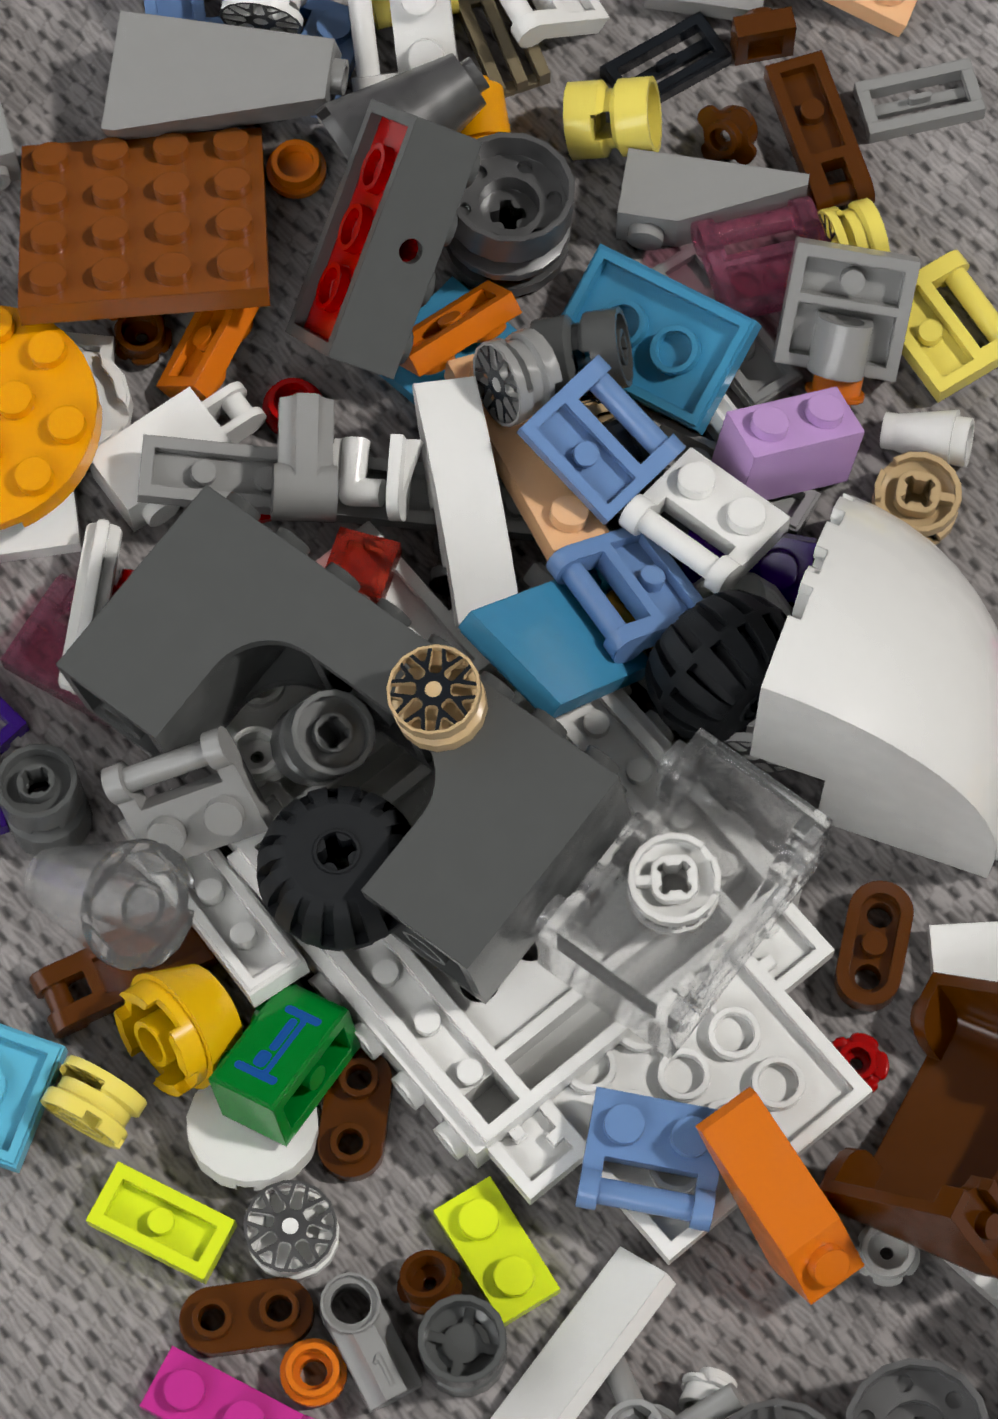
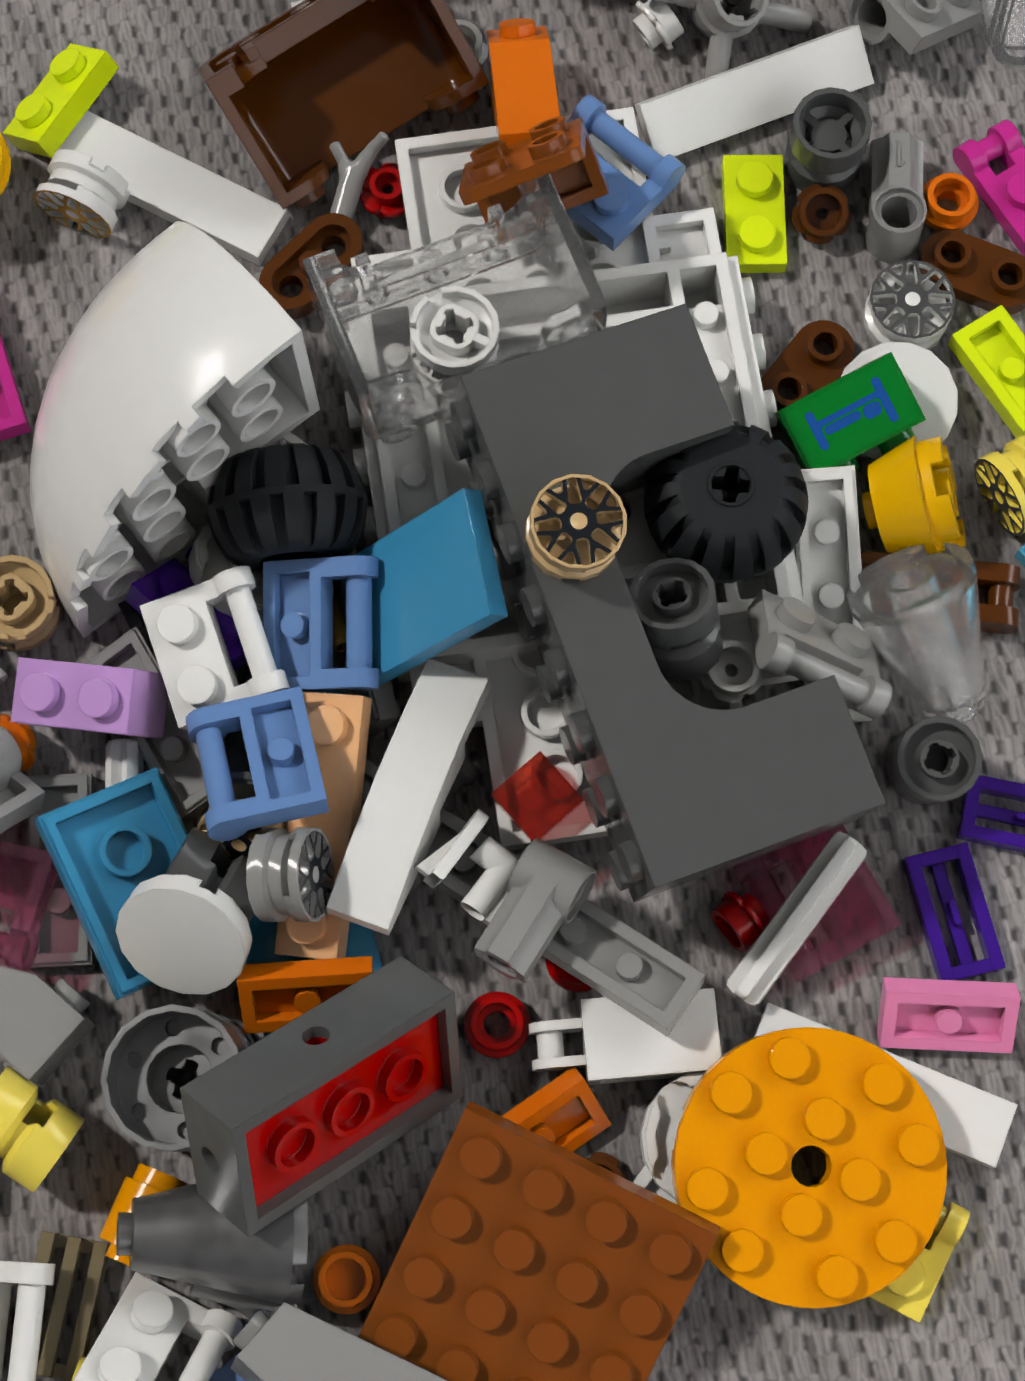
camera: 150 degrees left, 5 degrees up
none -> white tile [115,874,253,995]
none -> light grey bar [329,131,389,220]
none -> dark orange bracket [458,116,609,239]

